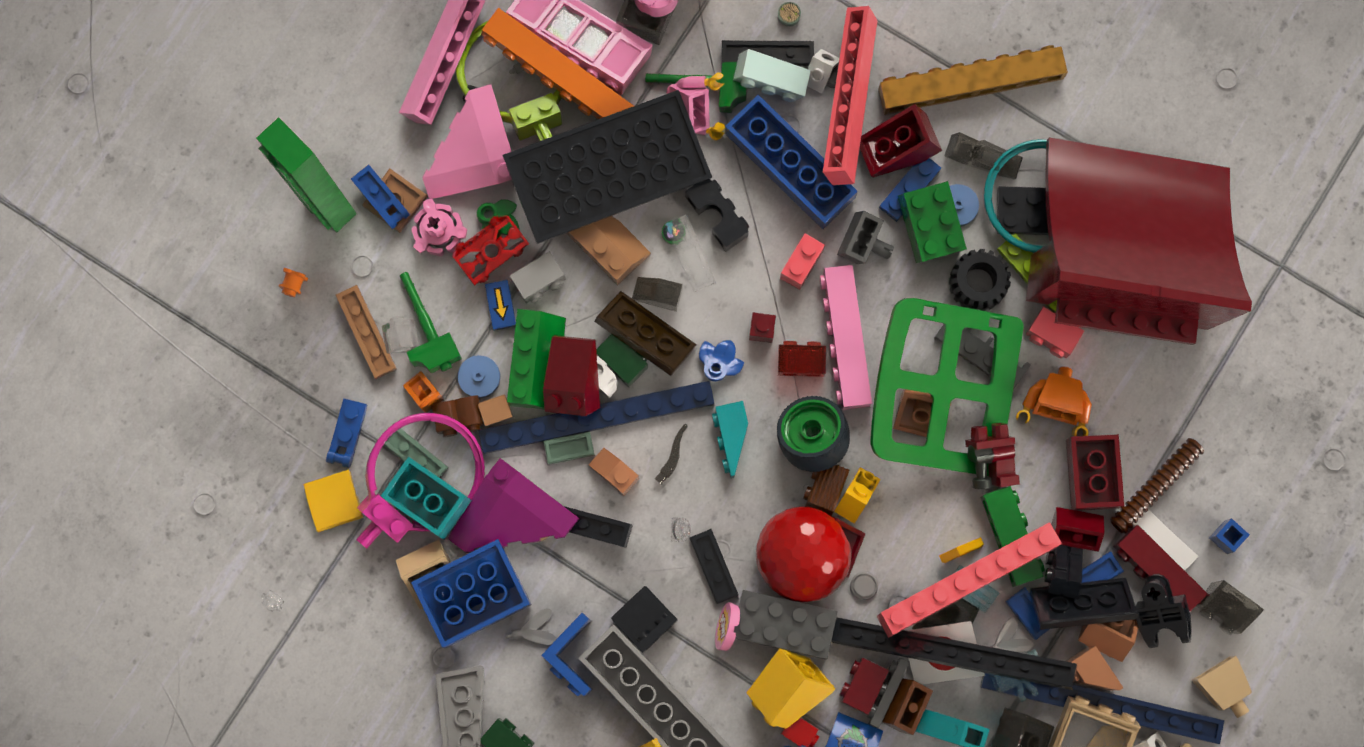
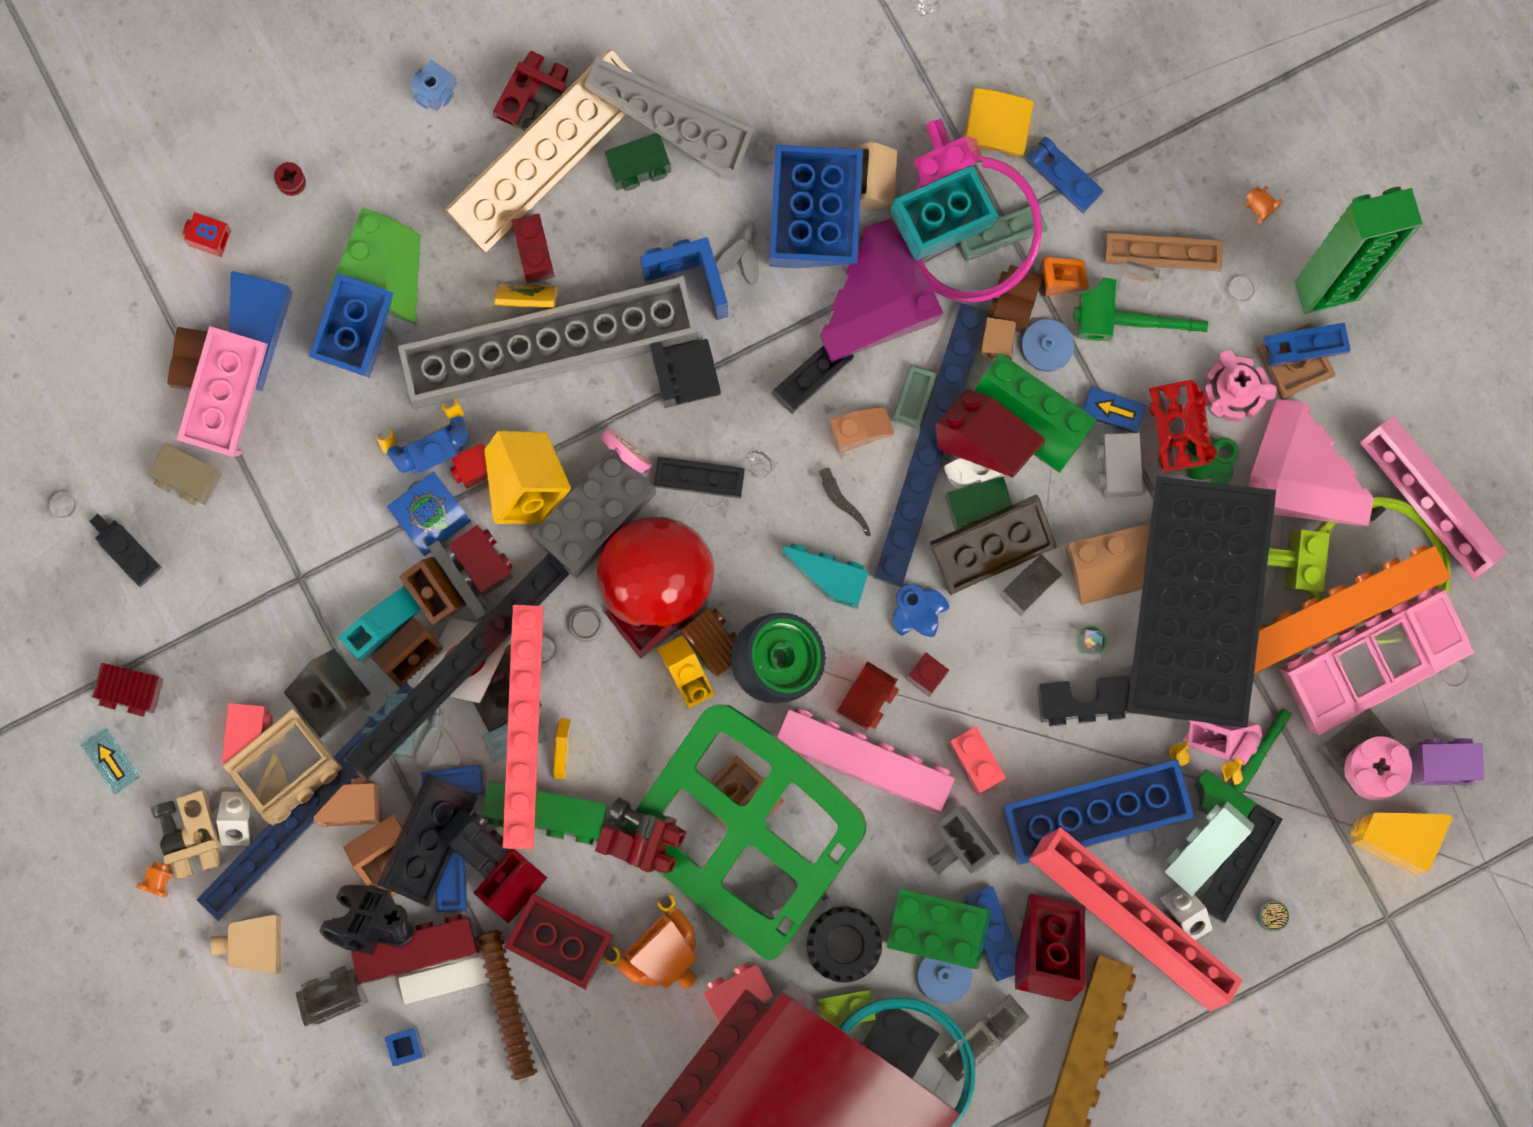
camera: 115 degrees right, 0 degrees up
none -> reddish brown brick [371,617,443,688]

